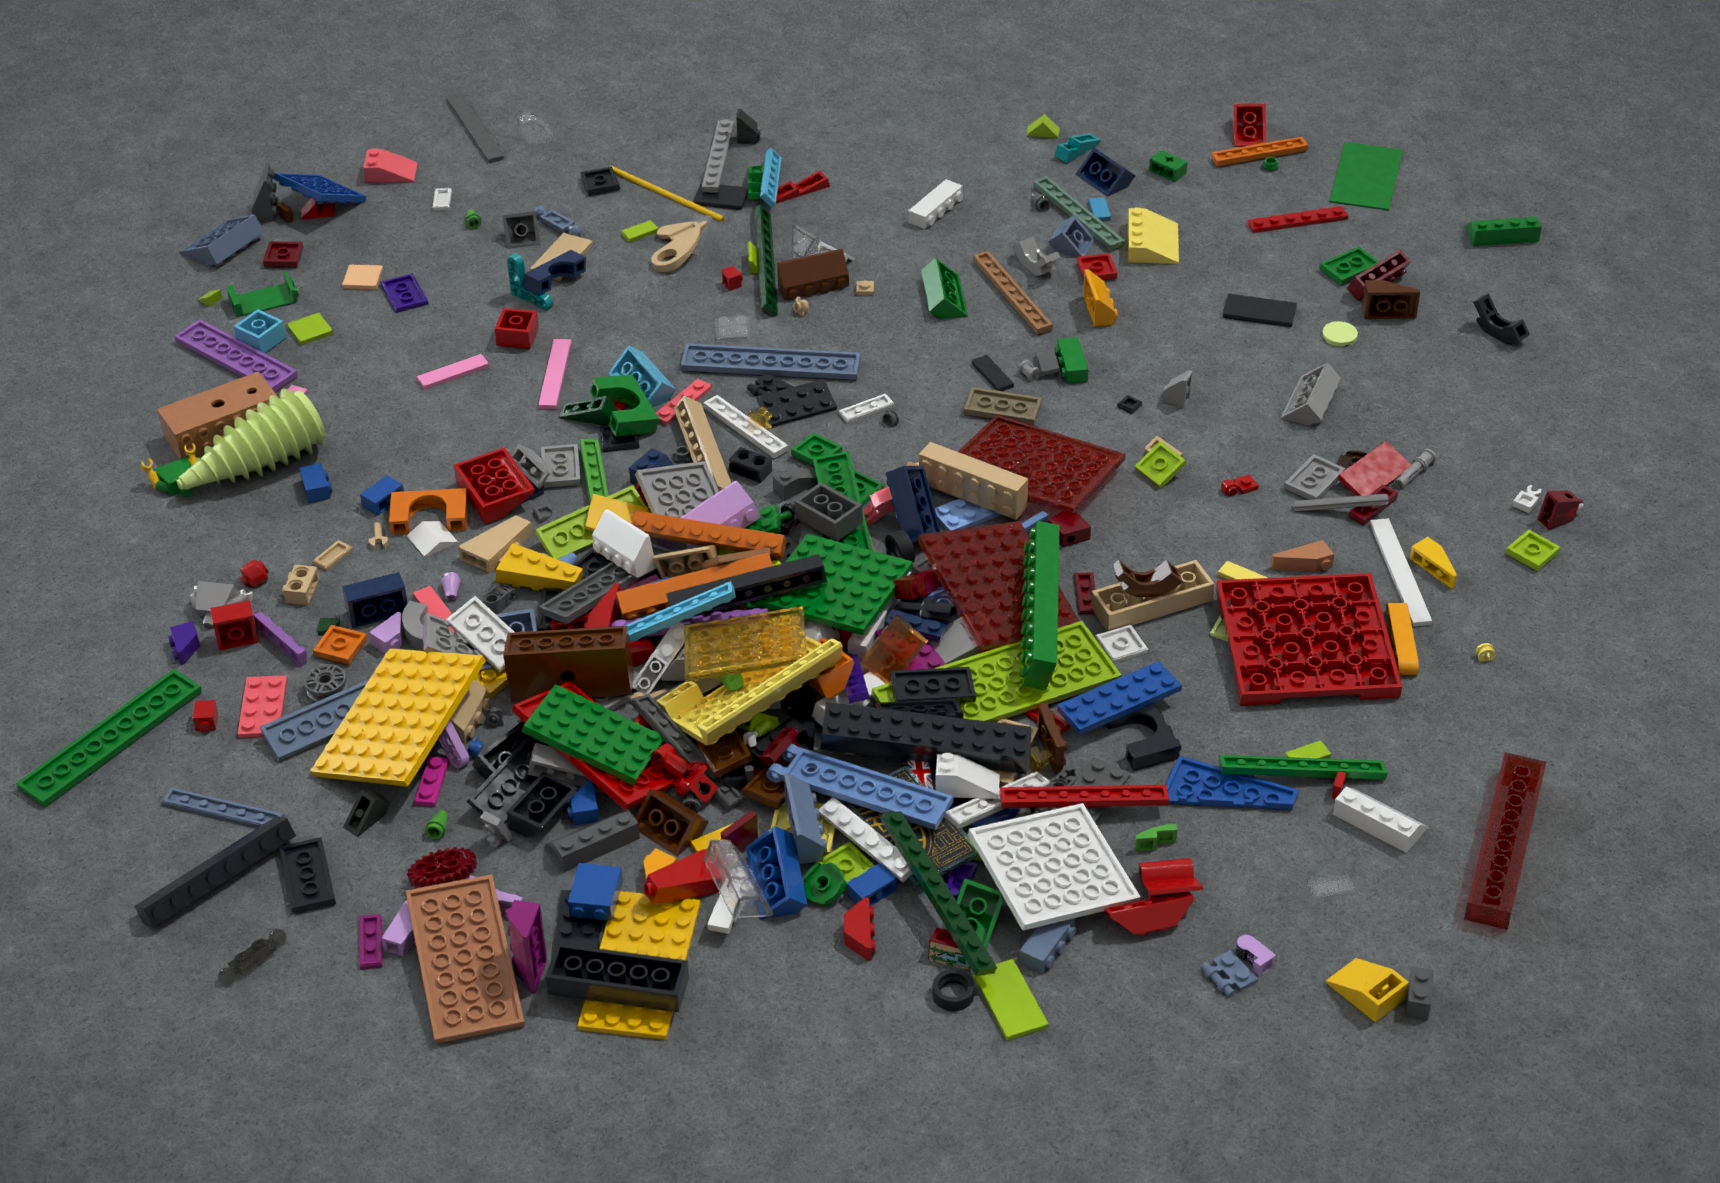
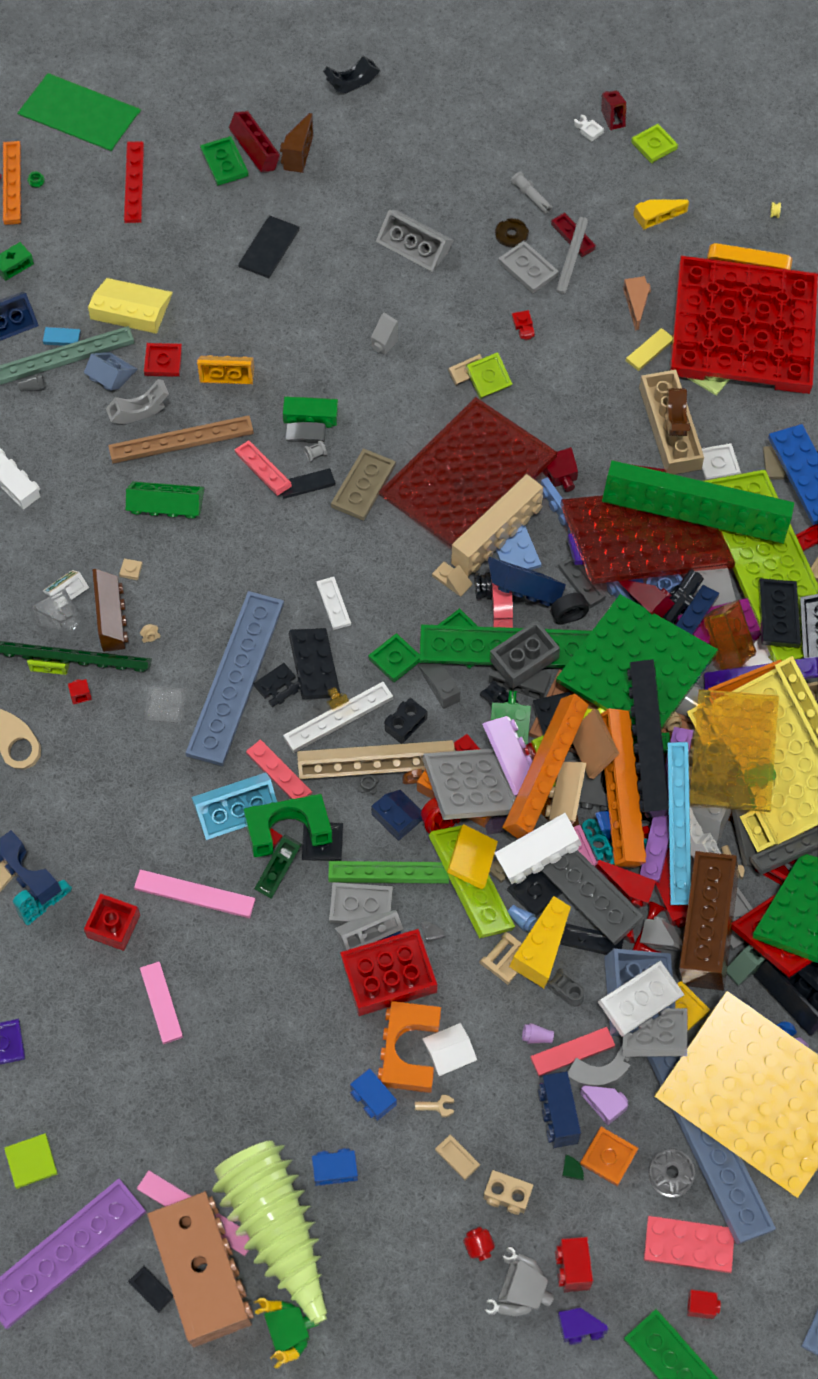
camera: 80 degrees left, 20 degrees up
medium azure brick [233,309,286,353] -> none
medium lavender plate [253,611,307,667] -> none
tan slope [458,515,532,573] -> none
dark grey plate [882,410,899,427] -> none
black tile [1117,395,1142,414] -> none
yellowish green tile [1322,321,1358,347] -> none
tile [1337,441,1411,496] -> none
white tile [1370,518,1432,627] -> none
green slope [1465,216,1542,246] -> none
none -> coral tile [234,440,292,496]

